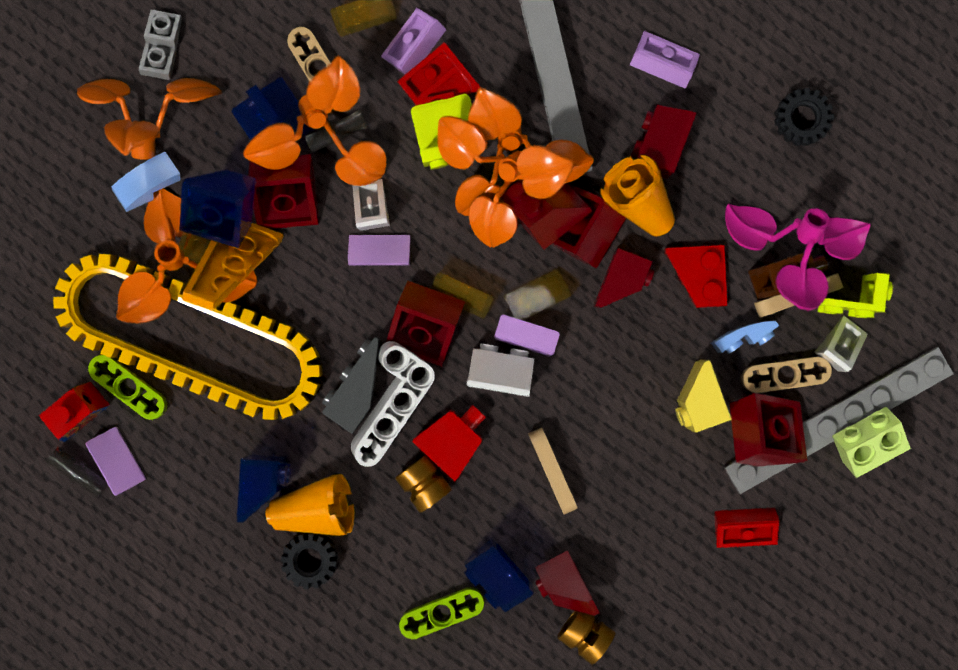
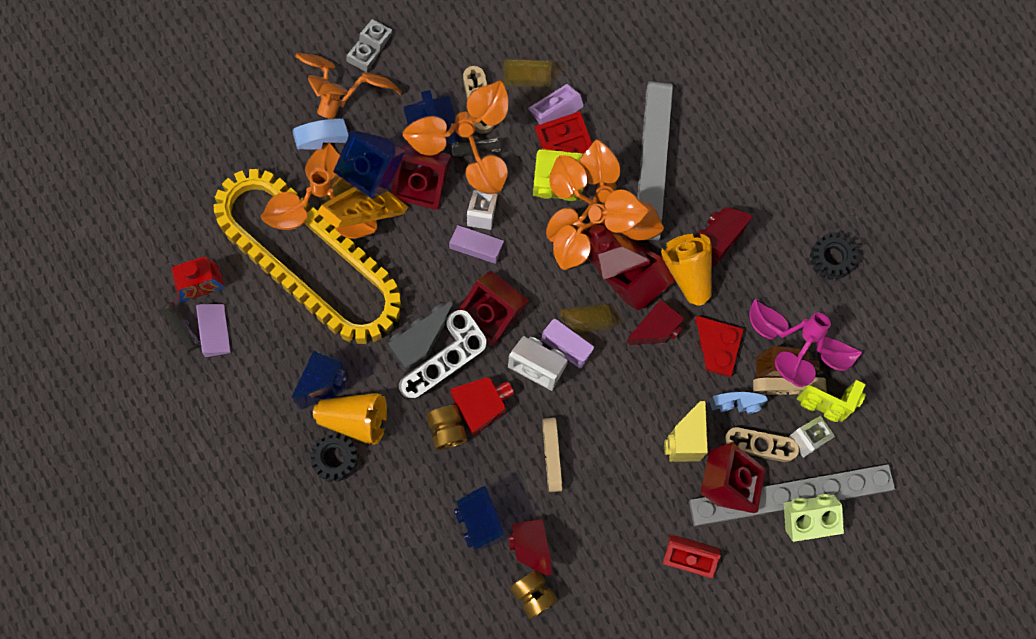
camera: 10 degrees right, 15 degrees down
lime beam [88,355,167,420] -> none
lime beam [399,587,484,639] -> none
clear yellow slope [431,272,494,318] -> none
lavender slope [630,31,700,88] -> none

